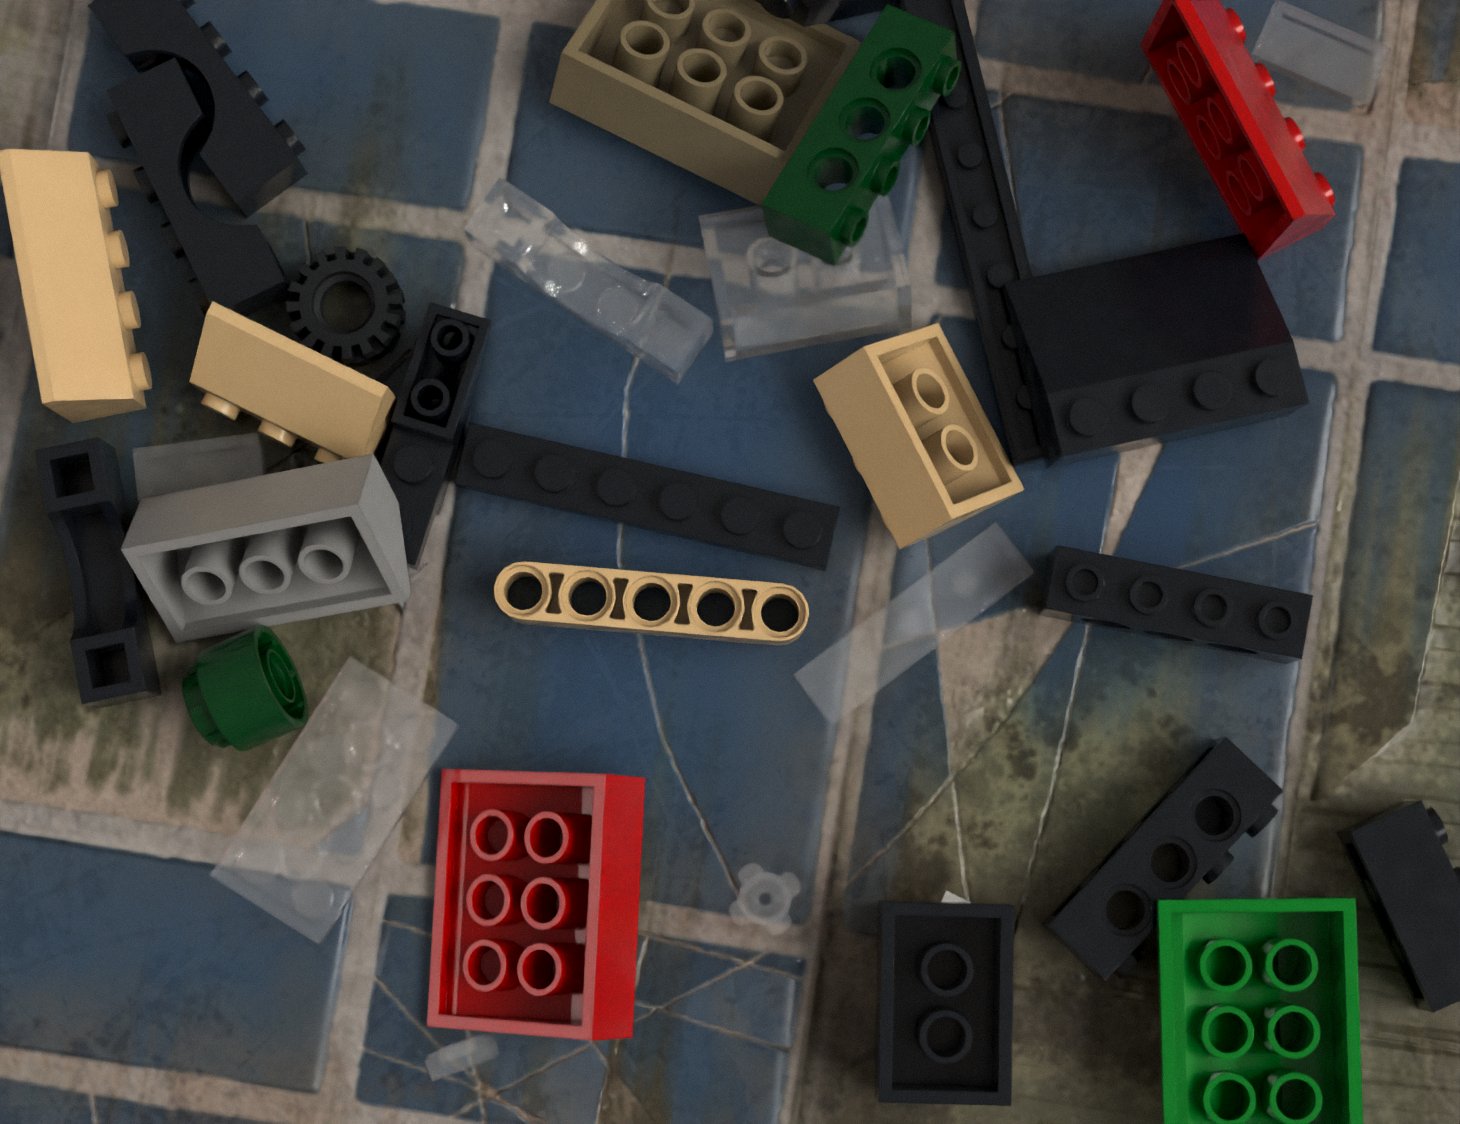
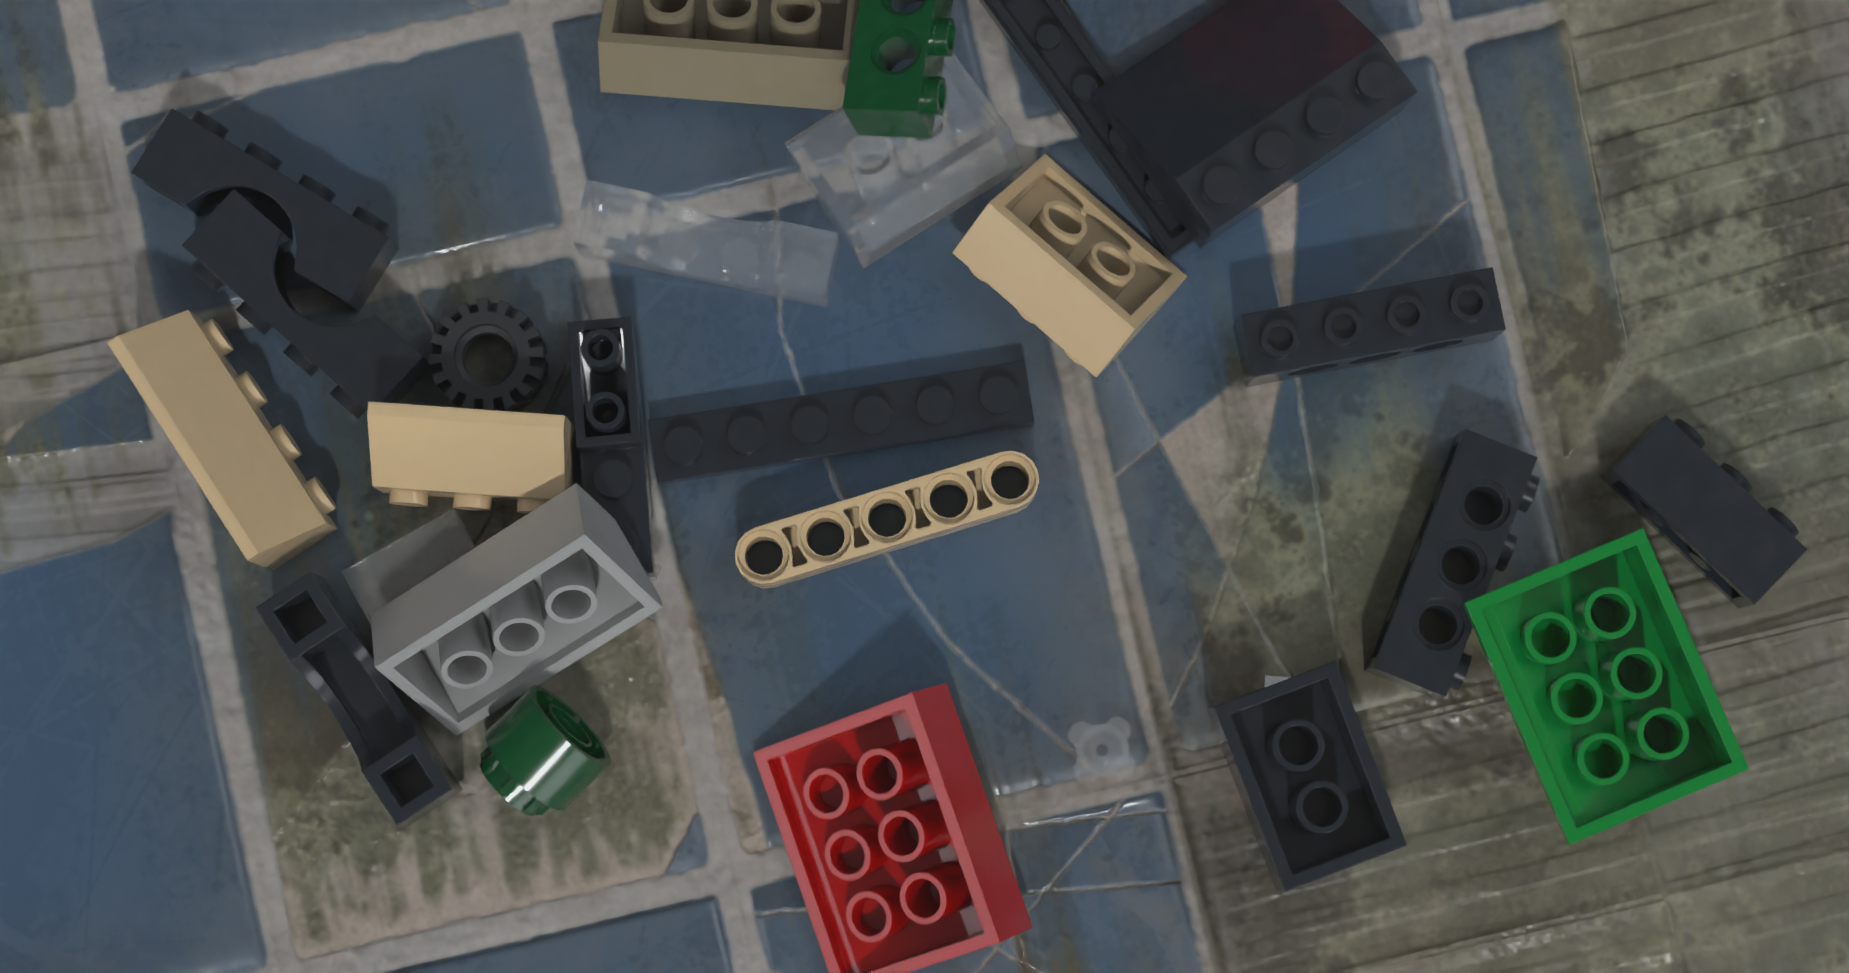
camera: 25 degrees left, 0 degrees up
clear plate [210,656,460,944] -> none
clear tile [793,522,1034,727] -> none

